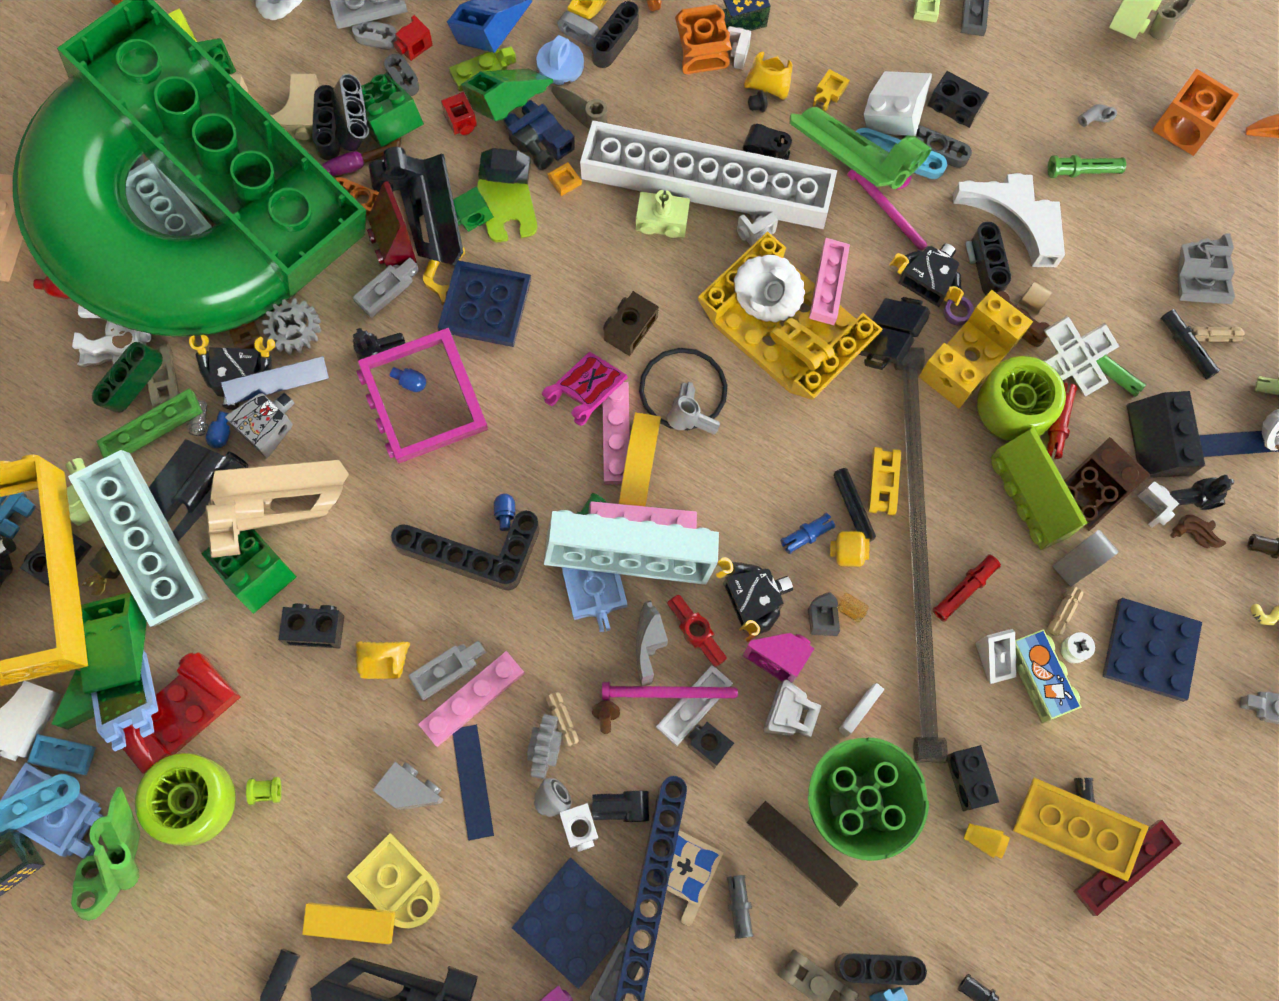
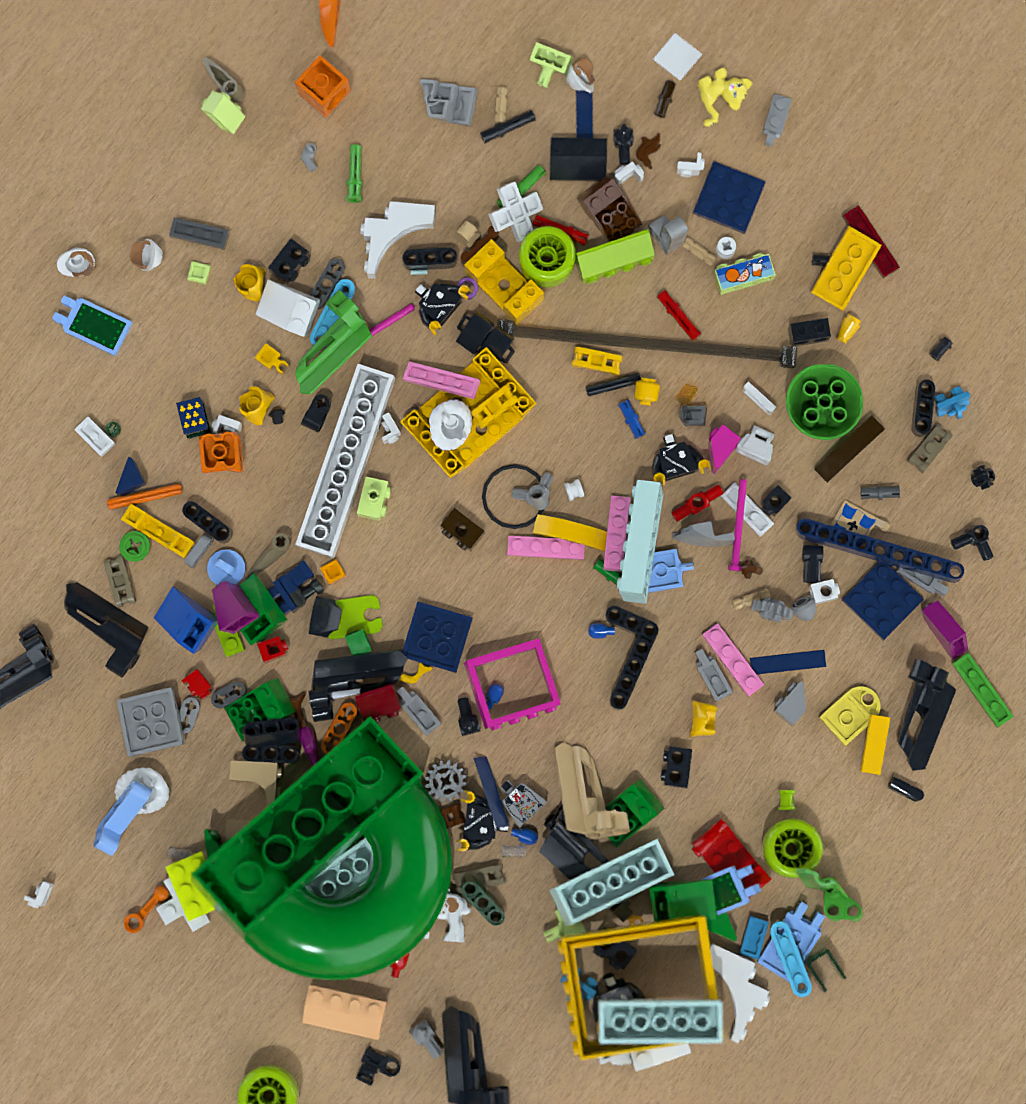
camera: 80 degrees left, 10 degrees up
bright green tile [96,388,203,459] -> none
dark pink flag [542,352,628,426] -> none
white slope [975,629,1016,684] -> none
none -> clear pin [167,846,193,860]
none -> magenta slope [212,581,259,634]
none -> yellow hair [233,264,266,302]
none -> white wheel [564,479,584,501]
none -> white bracket [676,152,704,177]

